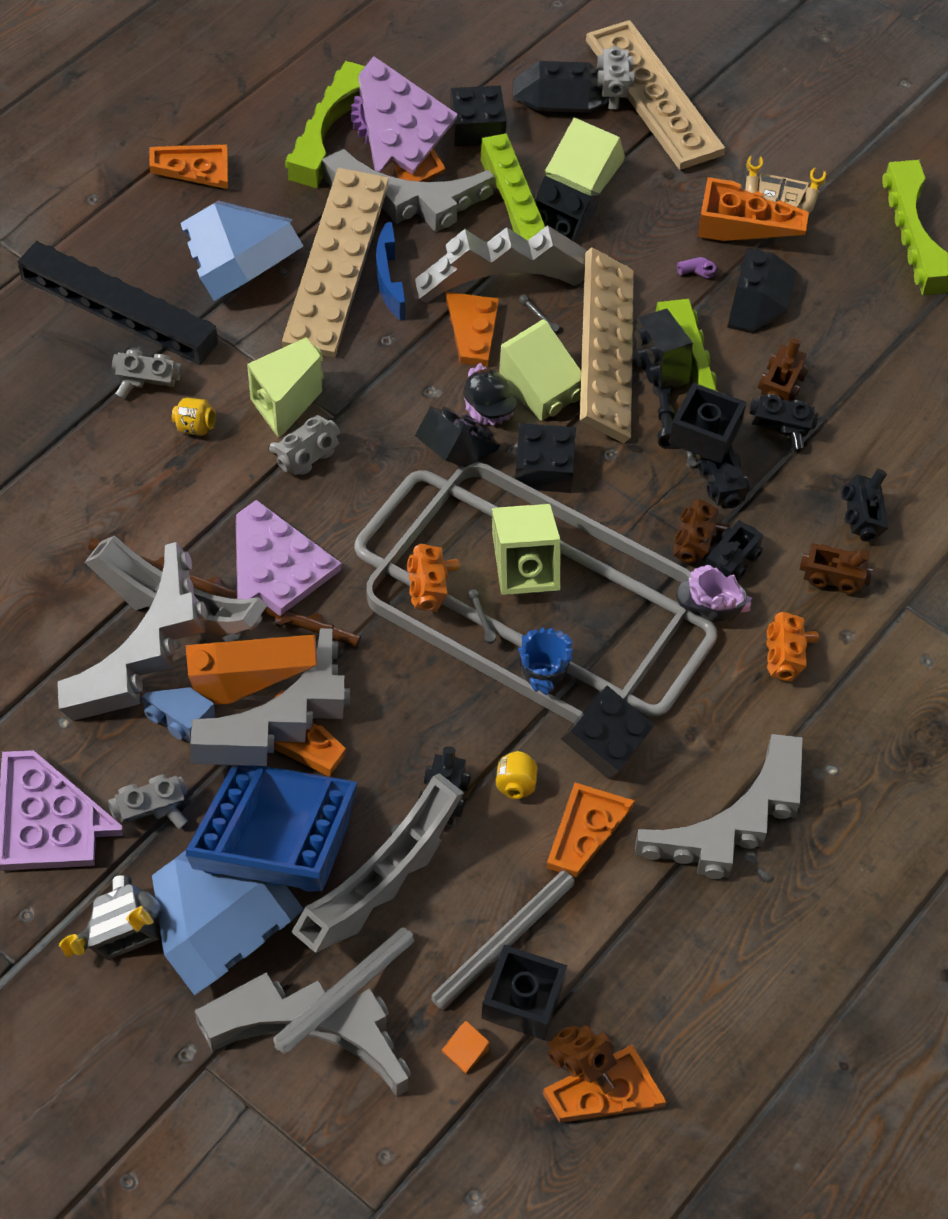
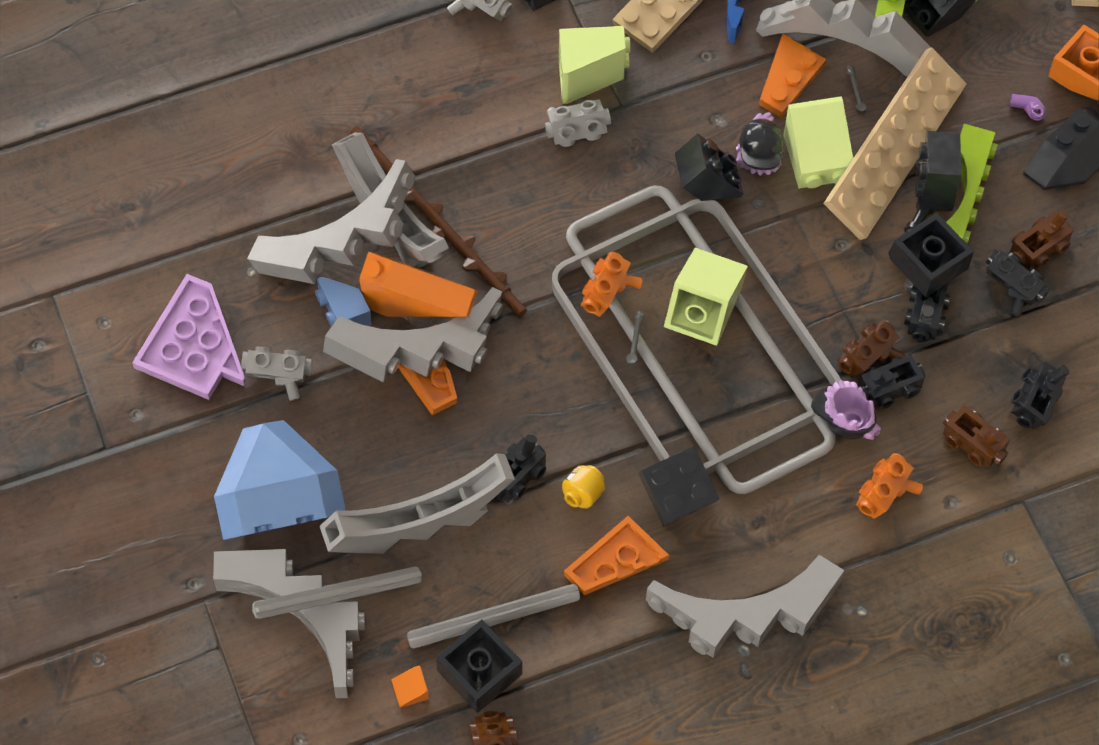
camera: 30 degrees right, 5 degrees up
dark grey torso [59,875,162,960] -> none
yellow head [172,398,216,436] -> none
blue slope [186,765,357,892] -> none
lavender wing [236,500,342,616] -> none
black brick [515,423,576,493] -> none
blue hair [518,628,573,695] -> none

